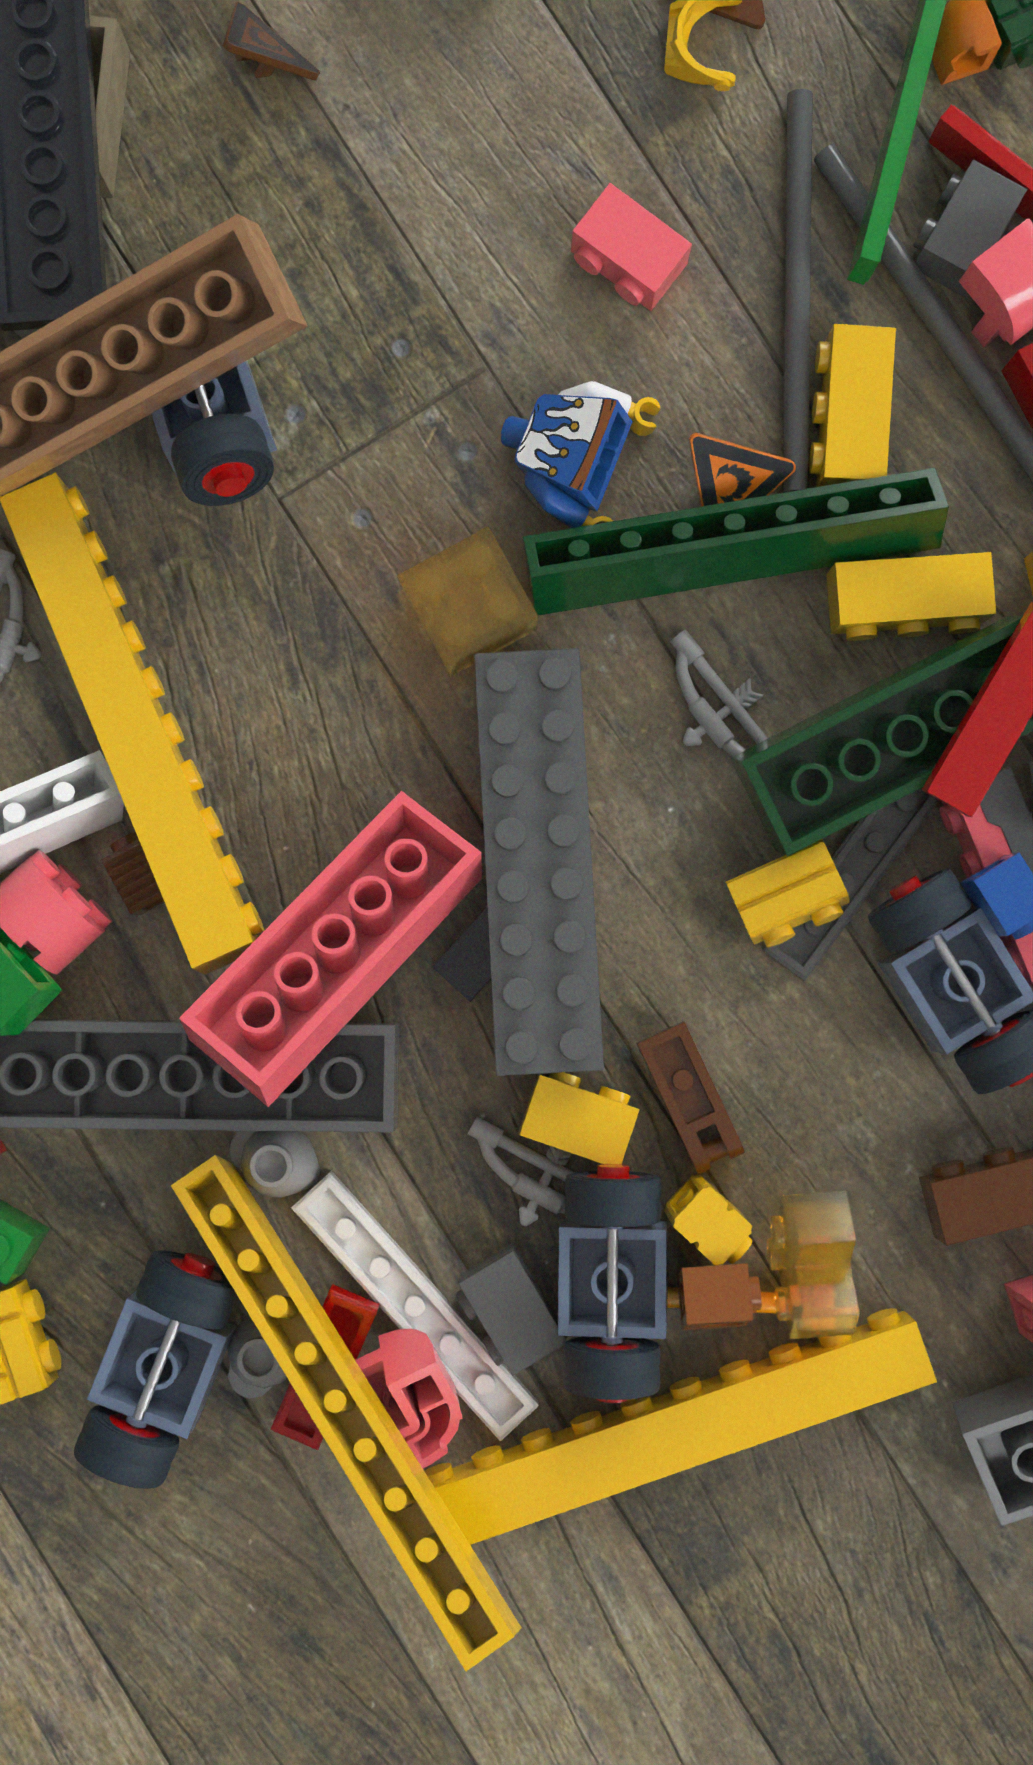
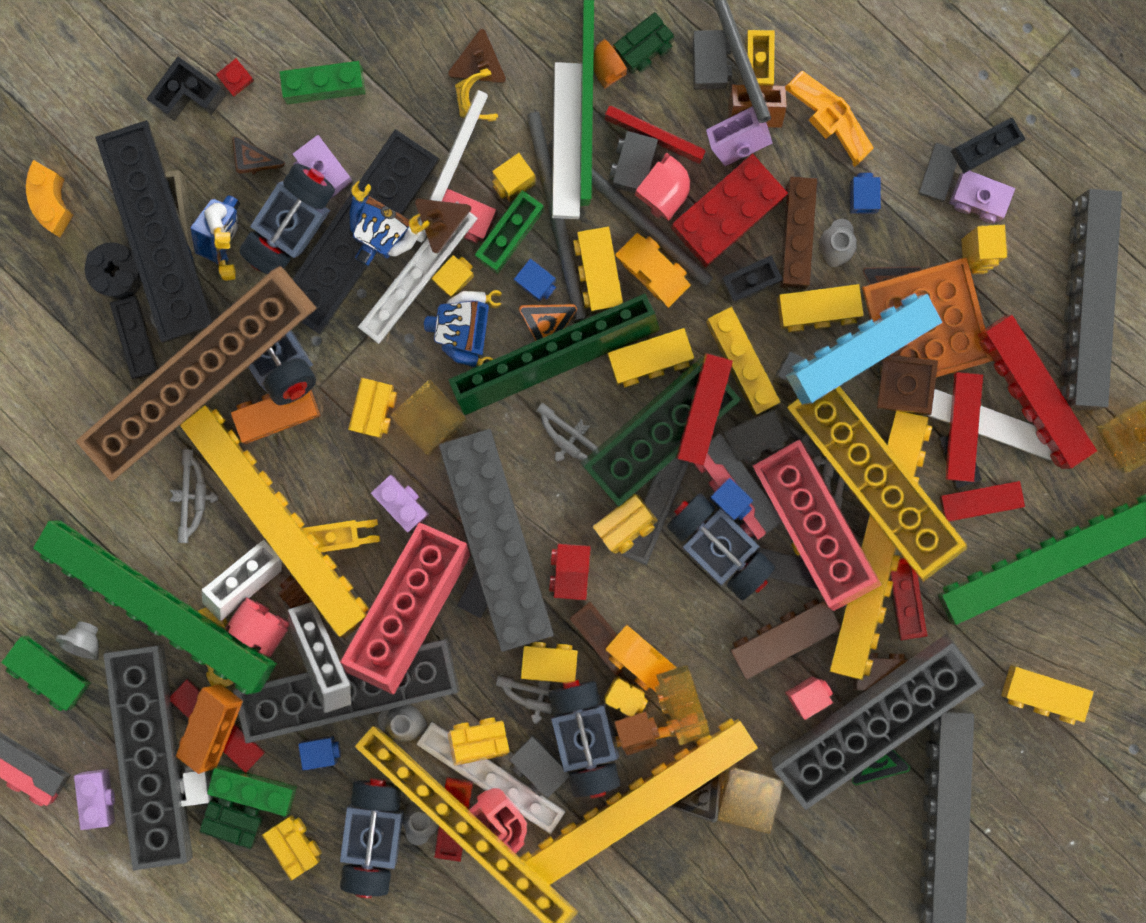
camera: 15 degrees left, 0 degrees up
none -> torso [190,195,240,281]
none -> orange brick [231,390,321,444]
none -> brick [239,163,335,274]
none -> light grey brick [288,602,351,713]
none -> black plate [292,129,440,335]
none -> lavender brick [293,135,353,200]
none -> blue brick [298,736,341,770]
none -> yellow hinge [302,519,381,552]
none -> yellow brick [348,378,397,438]
none -> torso [349,181,429,266]
none -> white tile [358,201,478,344]
none -> lavender brick [371,475,430,533]
none -> reddish brown piece [415,199,471,254]
none -> white tile [417,90,488,242]
none -> yellow brick [431,255,474,298]
none -> yellow brick [448,718,509,766]
none -> green brick [475,190,544,275]
none -> yellow brick [492,153,536,202]
none -> blue brick [514,258,557,302]
none -> red brick [549,544,591,600]
none -> white tile [552,62,581,219]
none -> light orange brick [605,625,677,693]
none -> light orange brick [615,233,691,308]
none -> piece [671,774,721,823]
none -> clear yellow brick [717,765,784,834]

